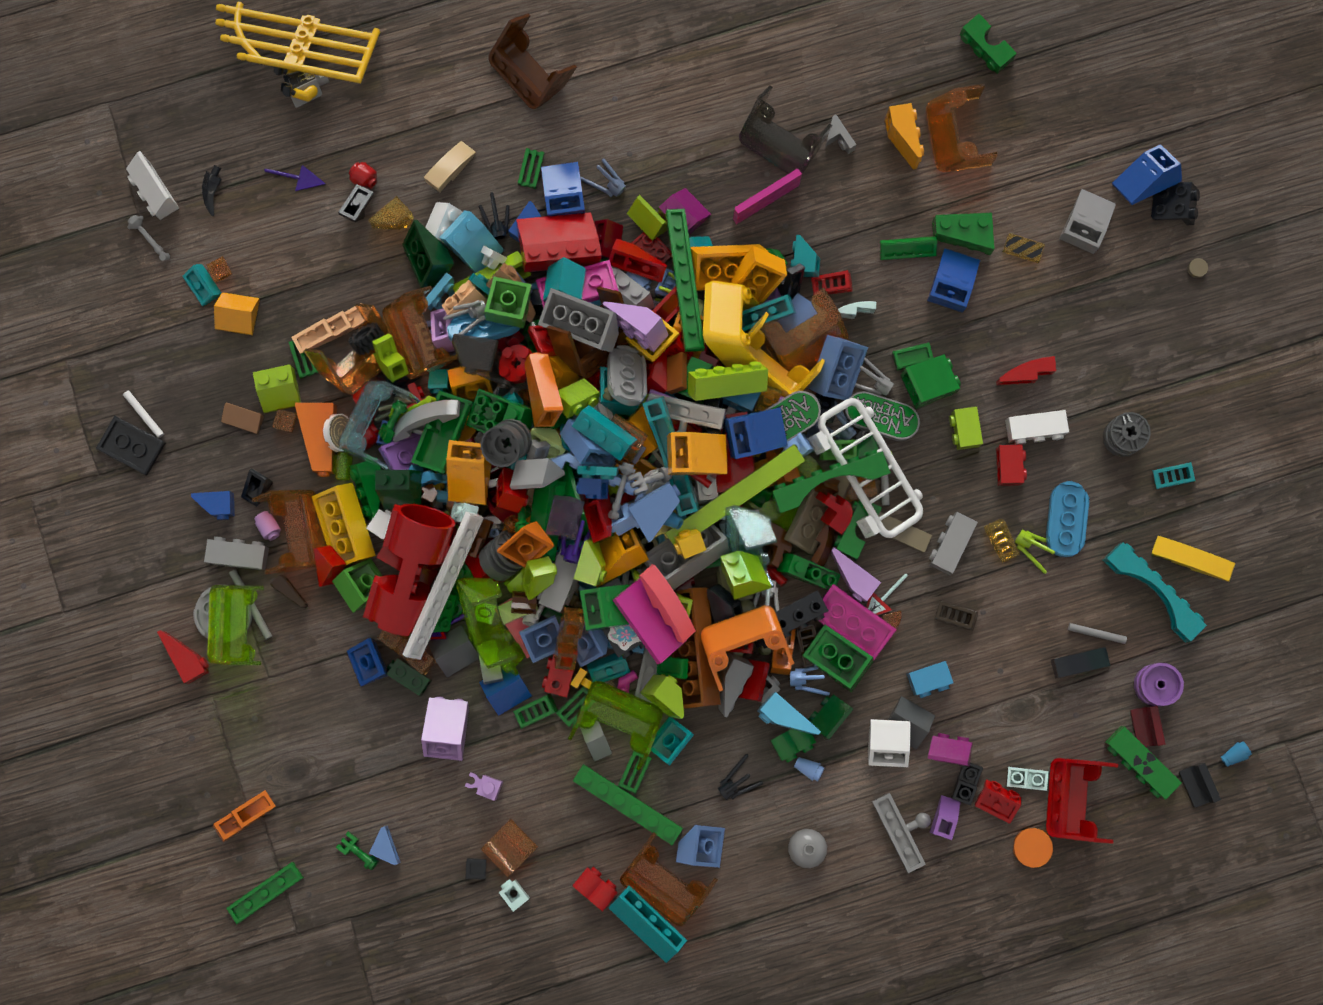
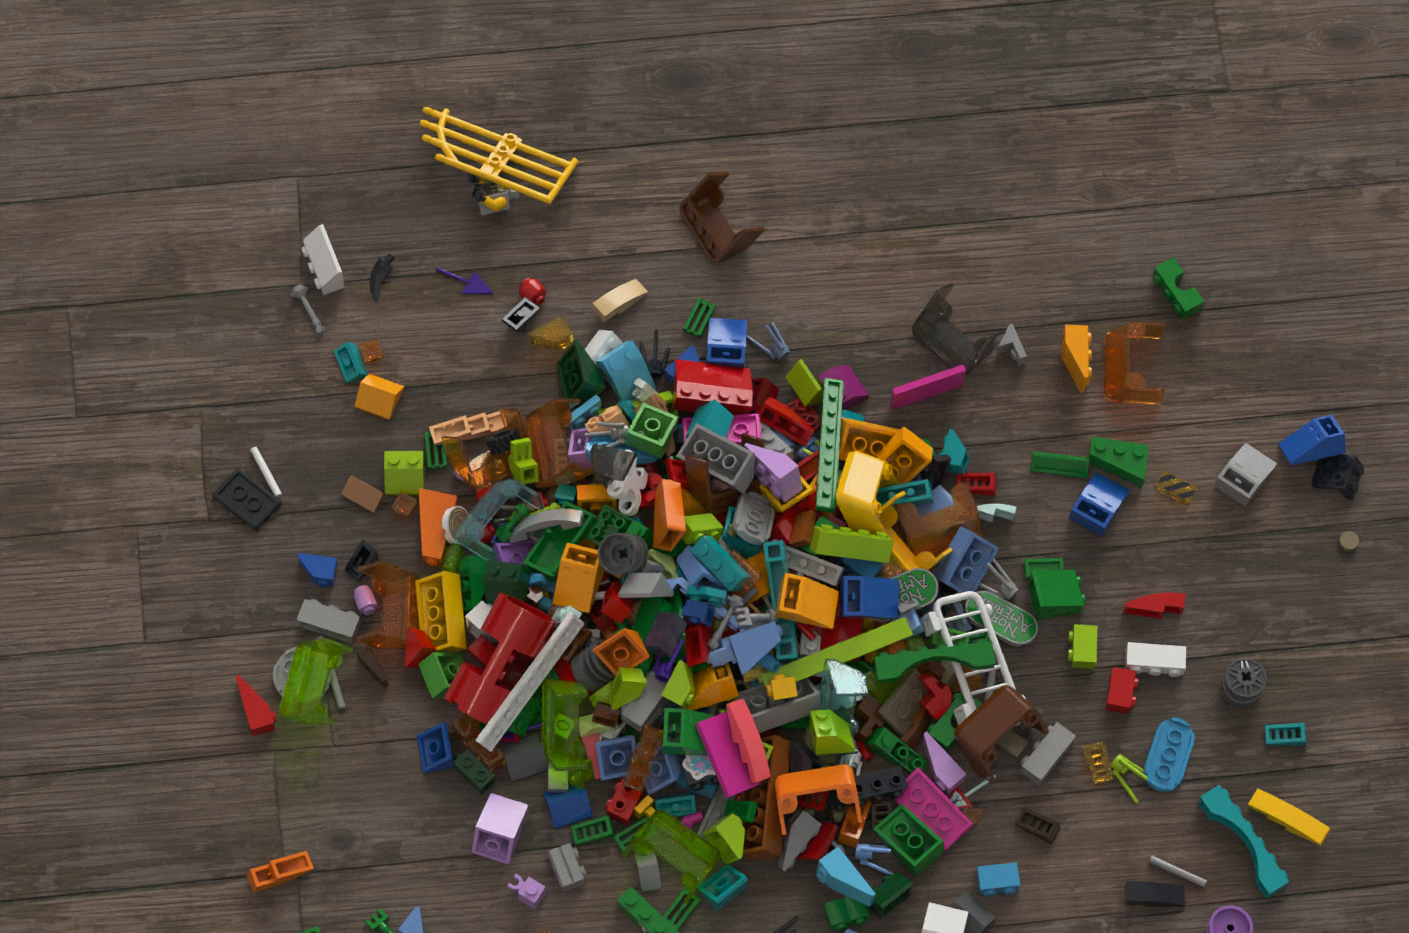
camera: 10 degrees right, 15 degrees down
none -> light grey brick [548,843,587,892]
none -> white piece [607,450,648,517]
none -> light grey tile [898,599,920,614]
none -> reddish brown windscreen [954,685,1049,784]

